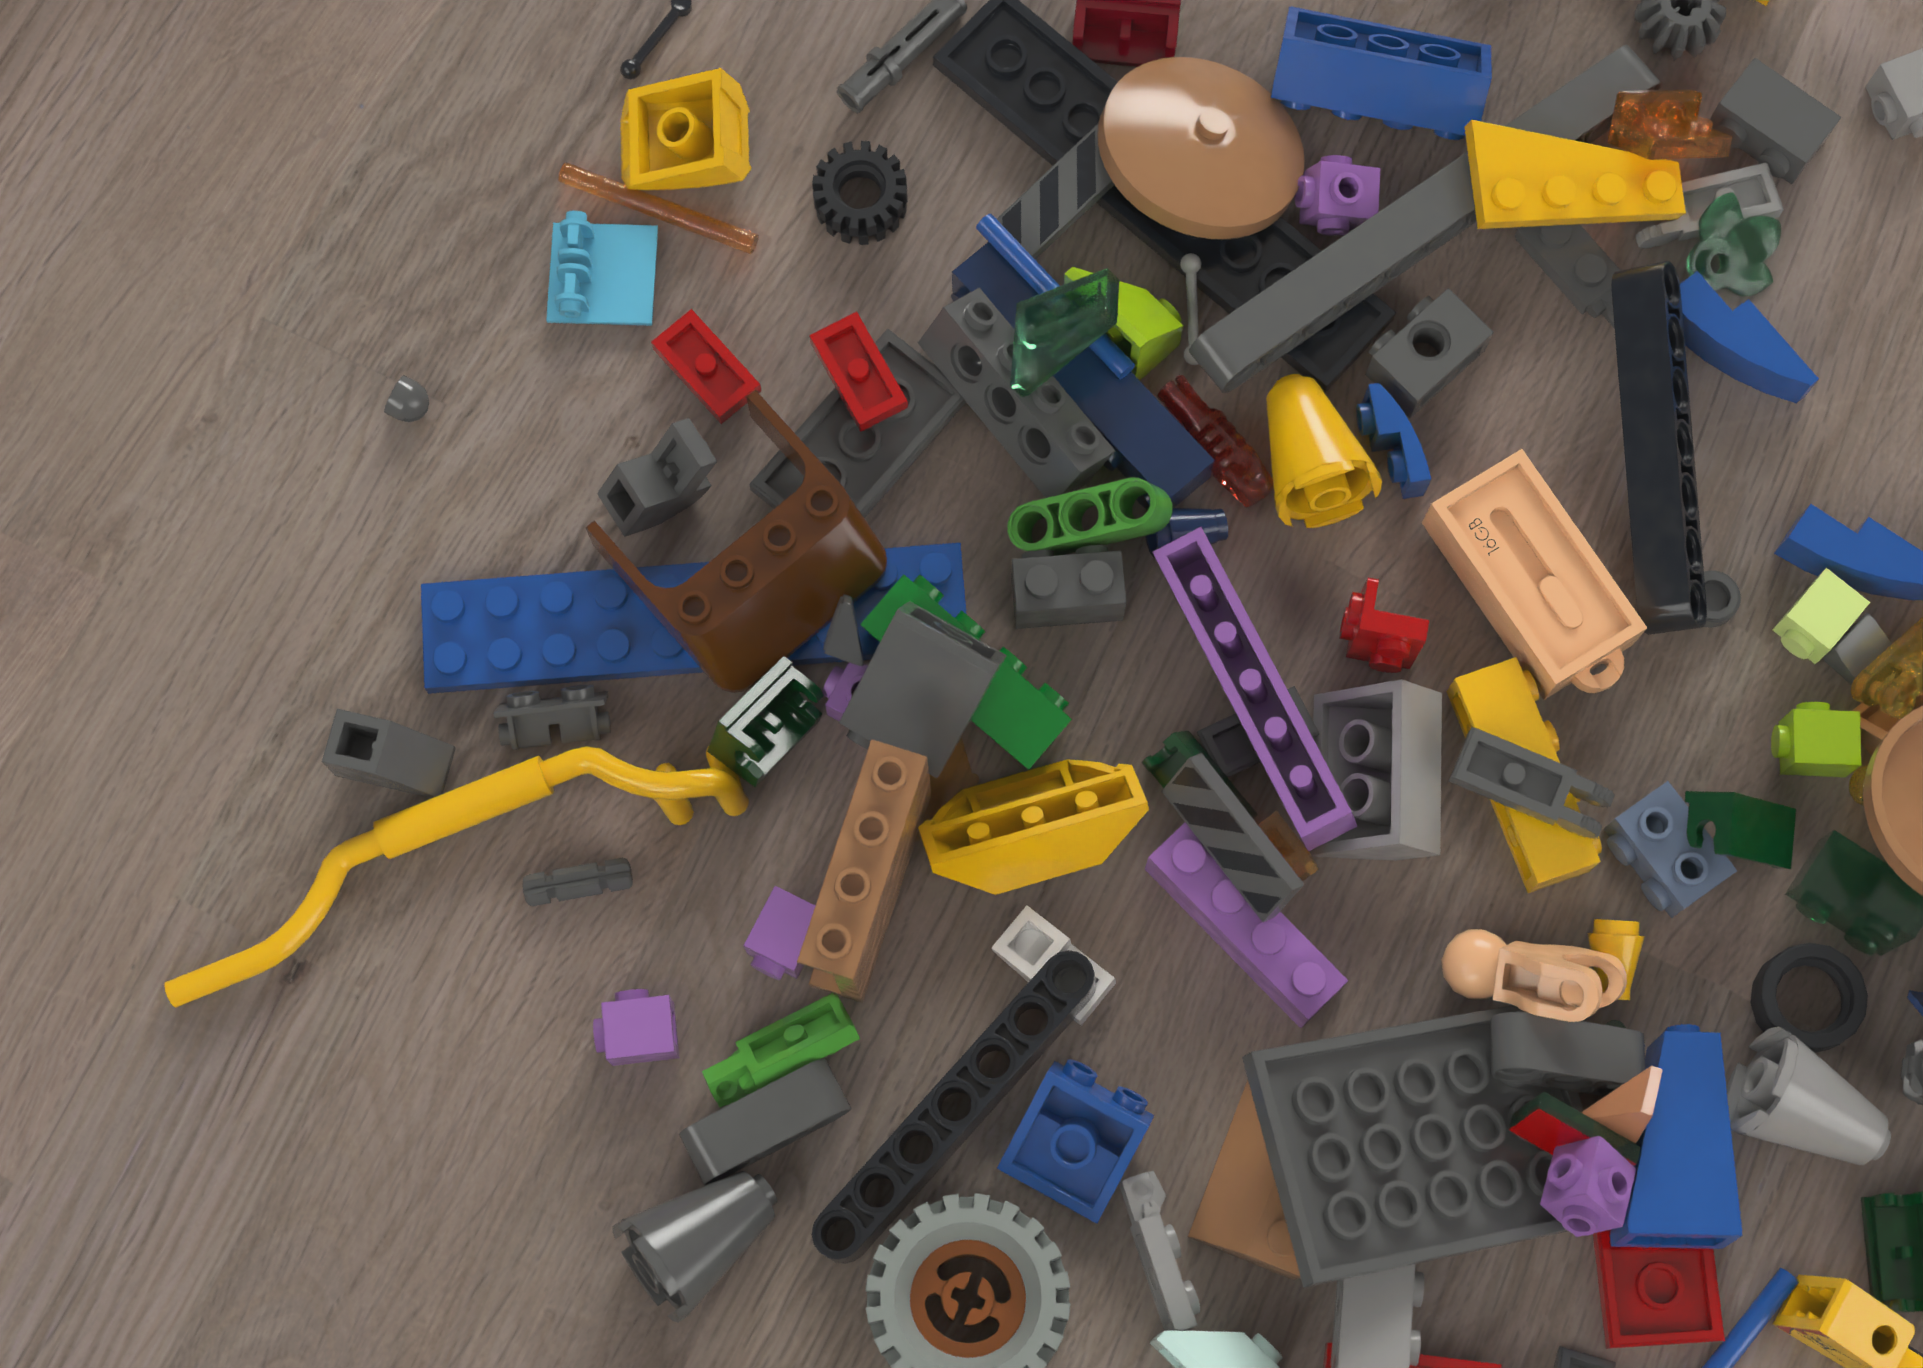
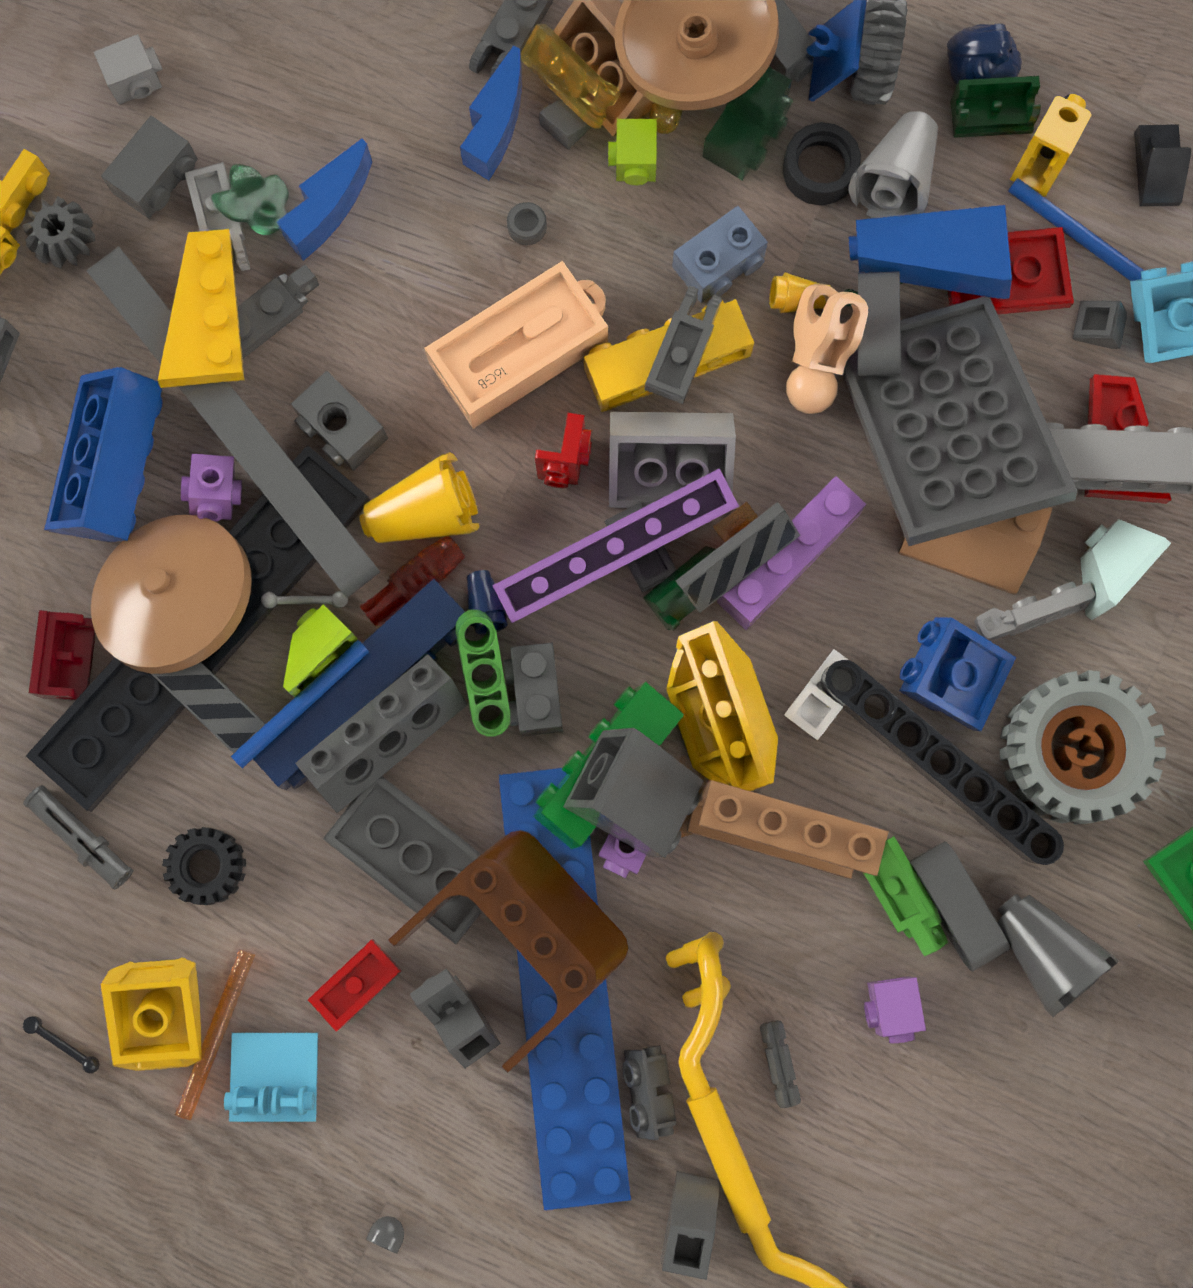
camera: 90 degrees left, 5 degrees up
dark green hinge [707,656,824,787] -> none
medium lavender brick [743,886,815,980] -> none
red plate [809,311,908,432] -> none
dark grey slope [823,594,864,666] -> none
clear green wing [1010,268,1120,397] -> none
blue slope [1356,383,1431,499] -> none
tile [1508,1092,1641,1166] -> none
medium lavender brick [1540,1136,1636,1237] -> none
nougat slope [1568,1066,1663,1158] -> none
clear orange bracket [1607,90,1733,160] -> none
black beam [1611,261,1707,635] -> none
dark green hinge [1684,791,1796,869] -> none
yellowish green brick [1773,568,1870,664] -> none

